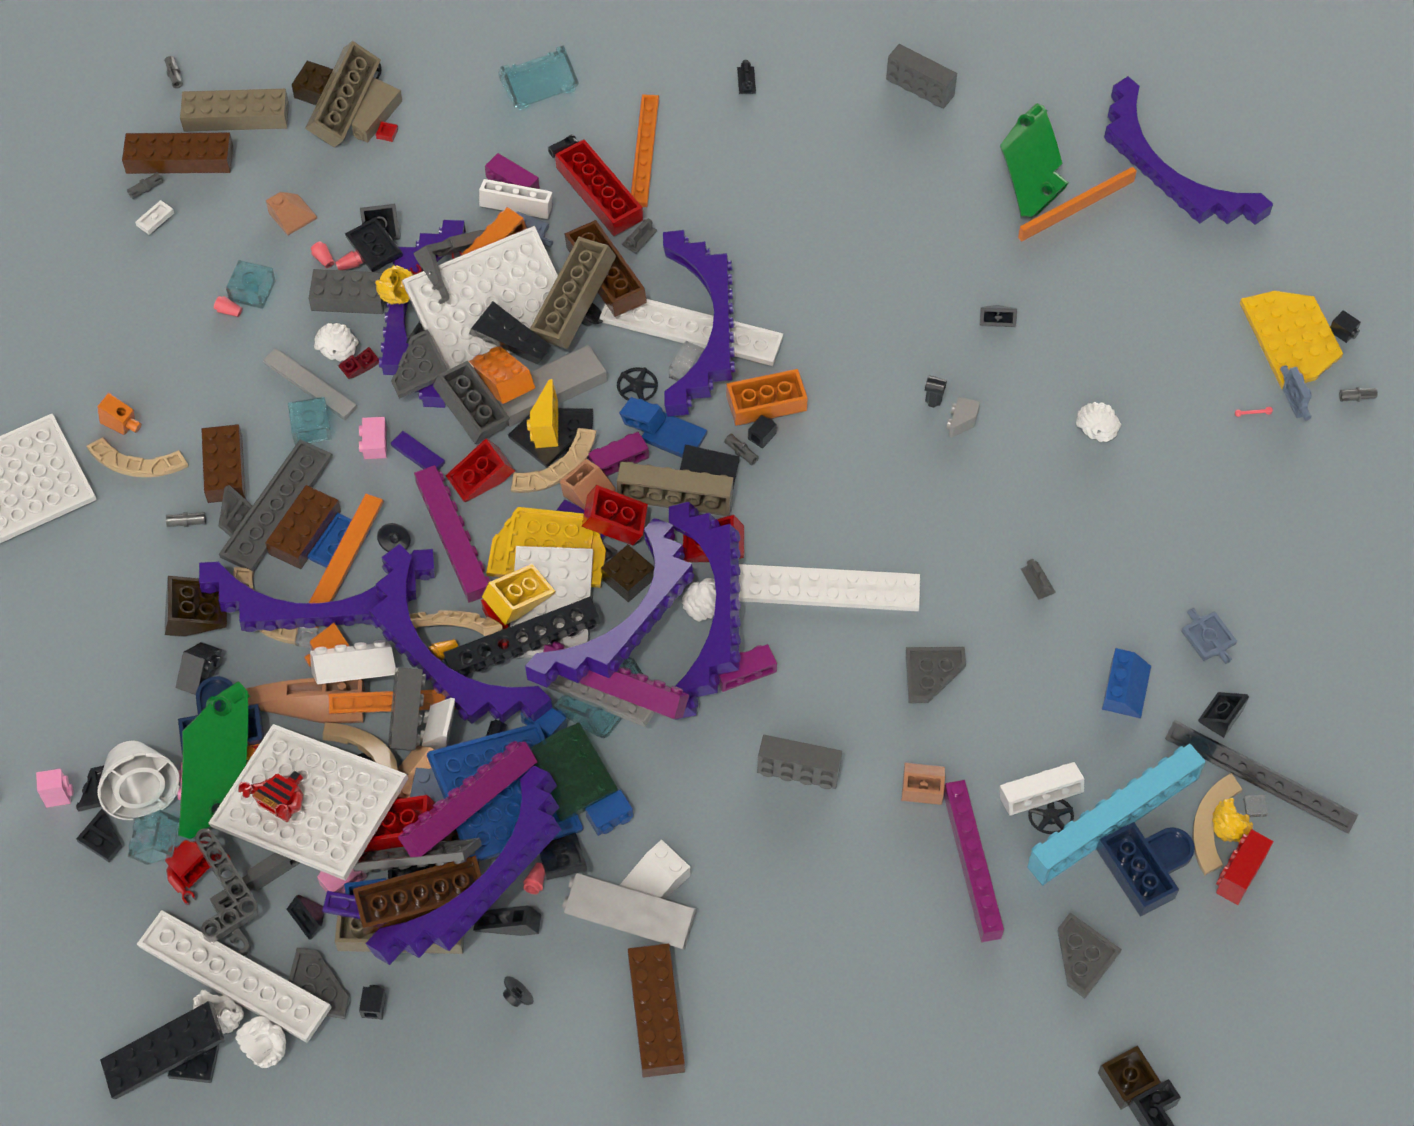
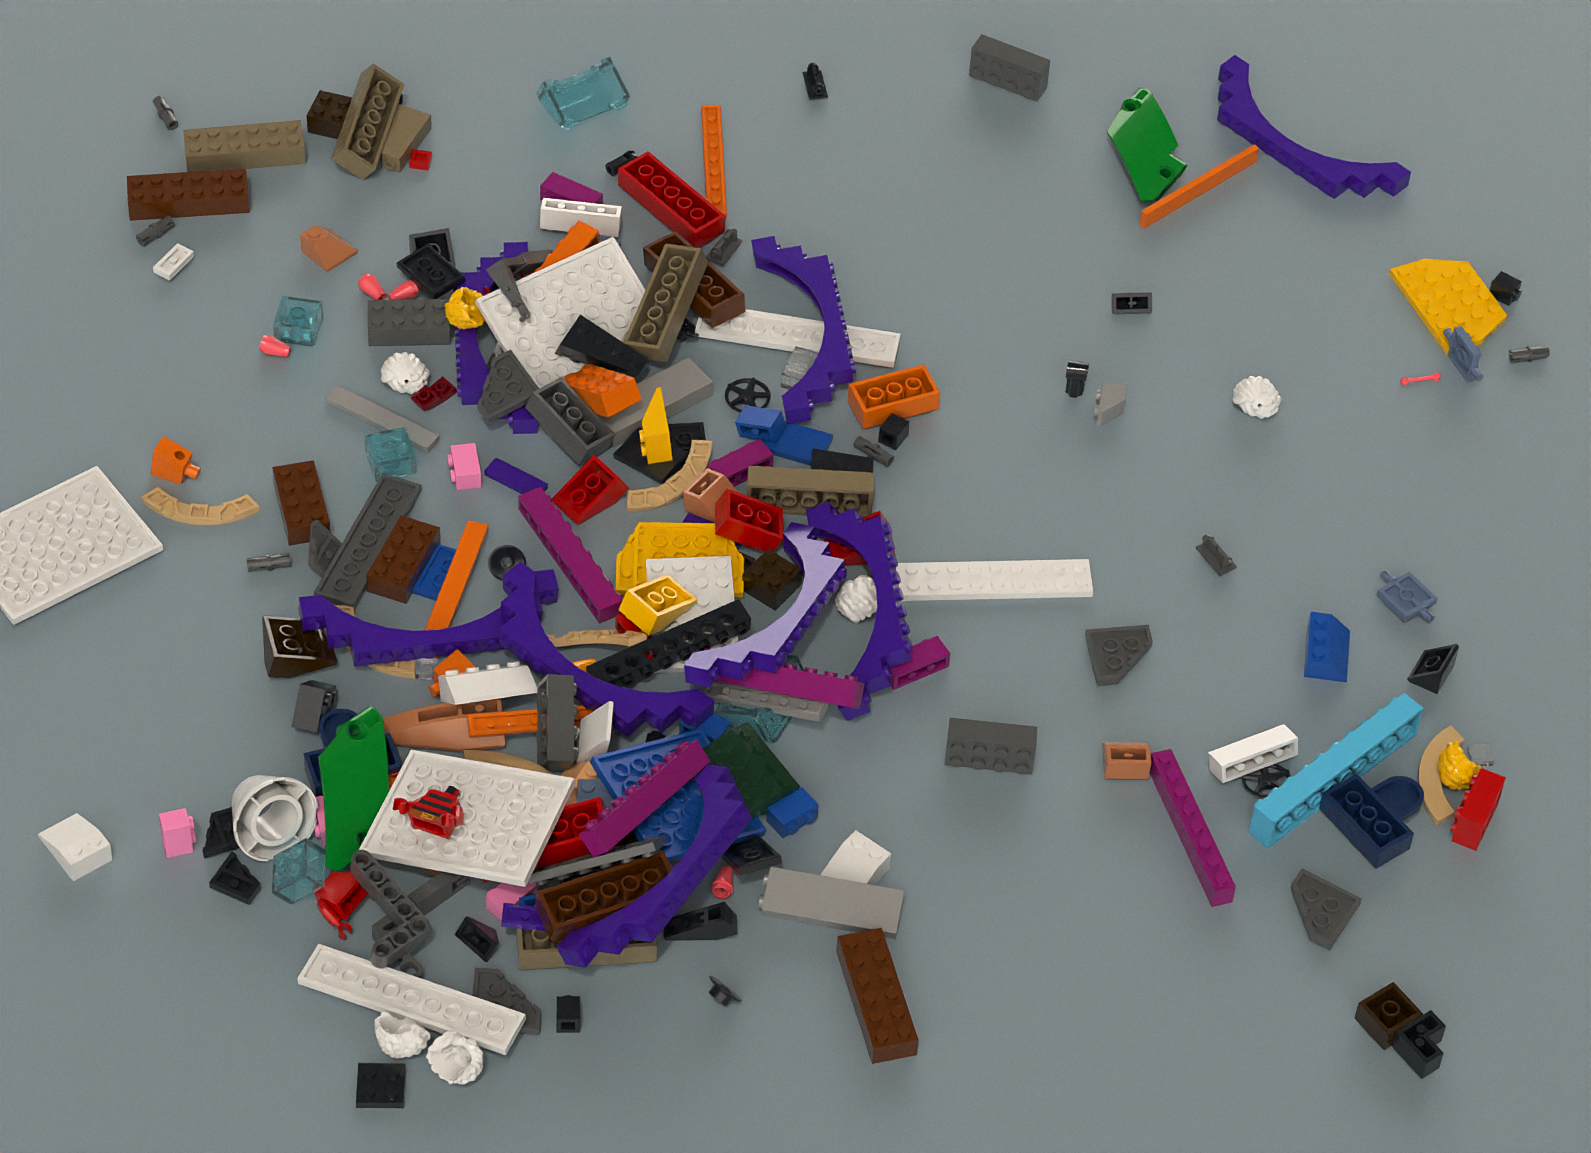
camera: 10 degrees left, 10 degrees down
black plate [100,1001,225,1099] -> none
black plate [1165,720,1359,834] -> none

